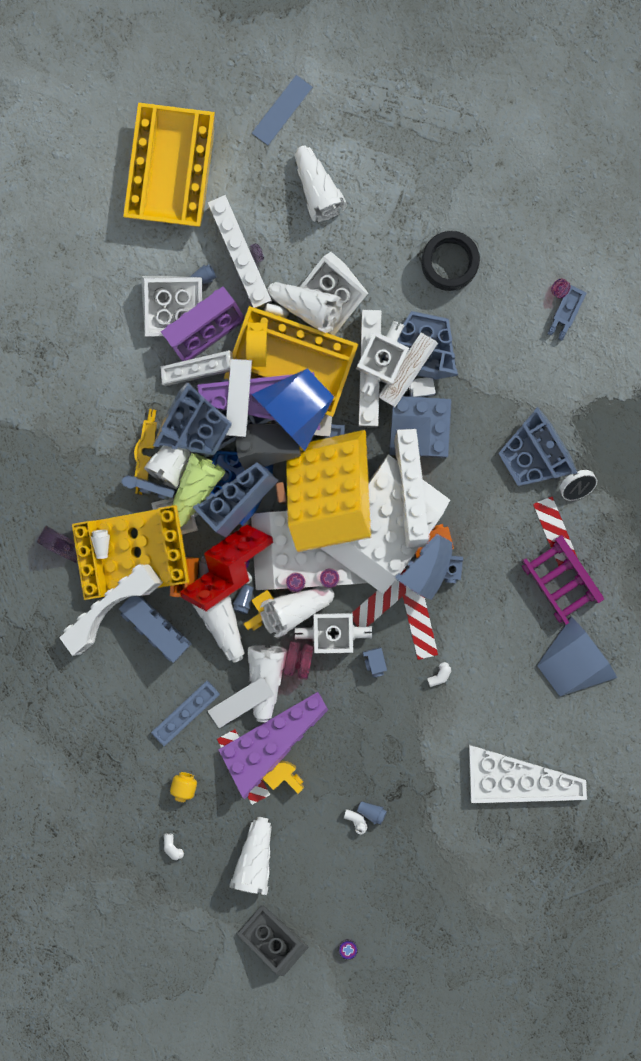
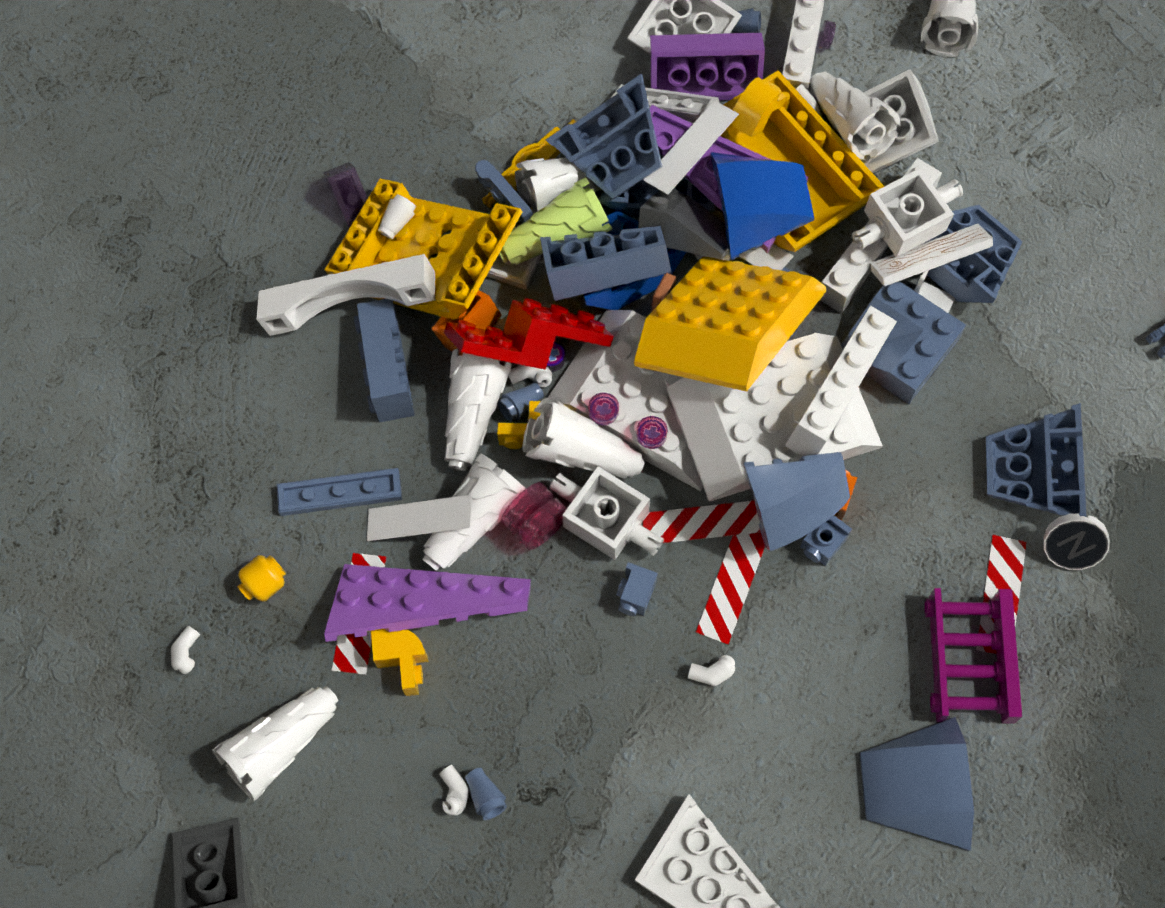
camera: 40 degrees right, 20 degrees down
black tyre [421,231,480,291] -> none

